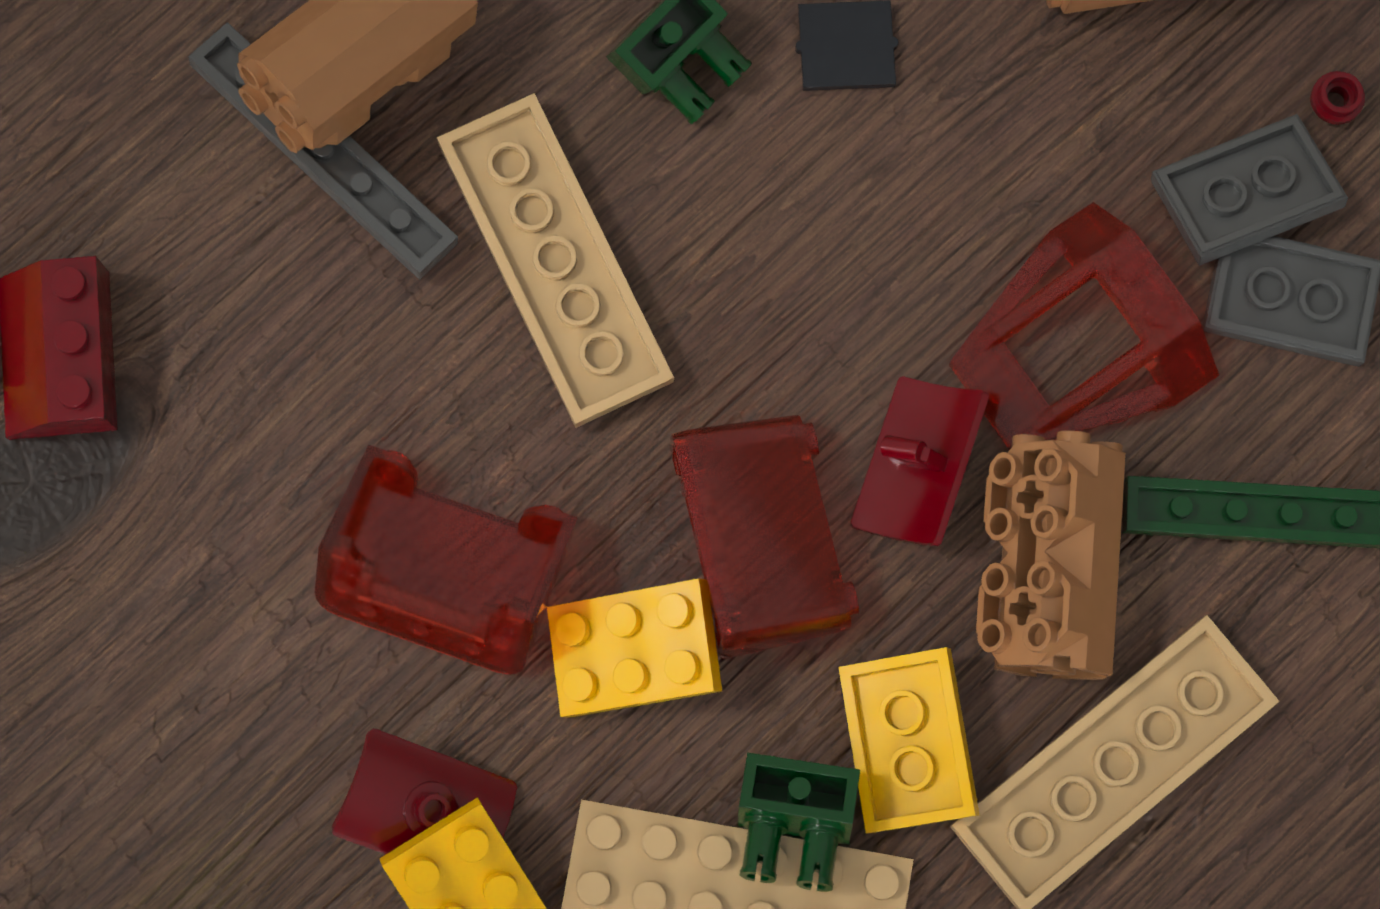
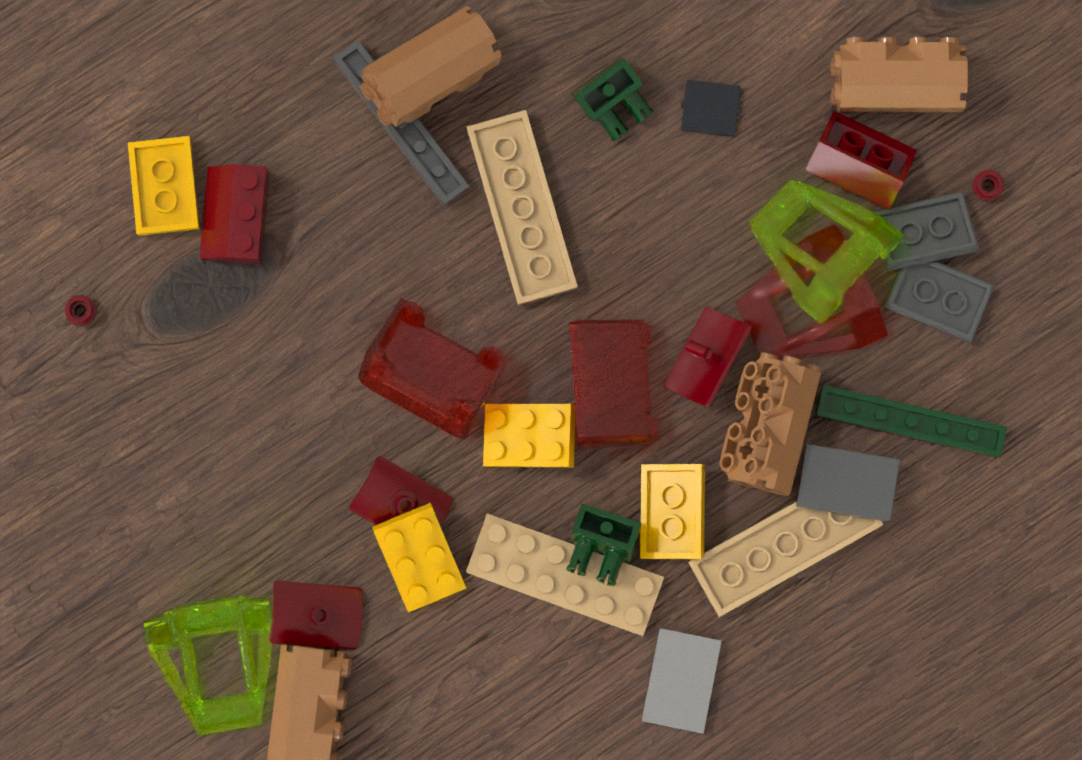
camera: 20 degrees right, 5 degrees up
none -> clear neon green windscreen [749,180,905,324]
none -> dark grey tile [796,444,900,522]
none -> dark red slope [805,110,917,210]

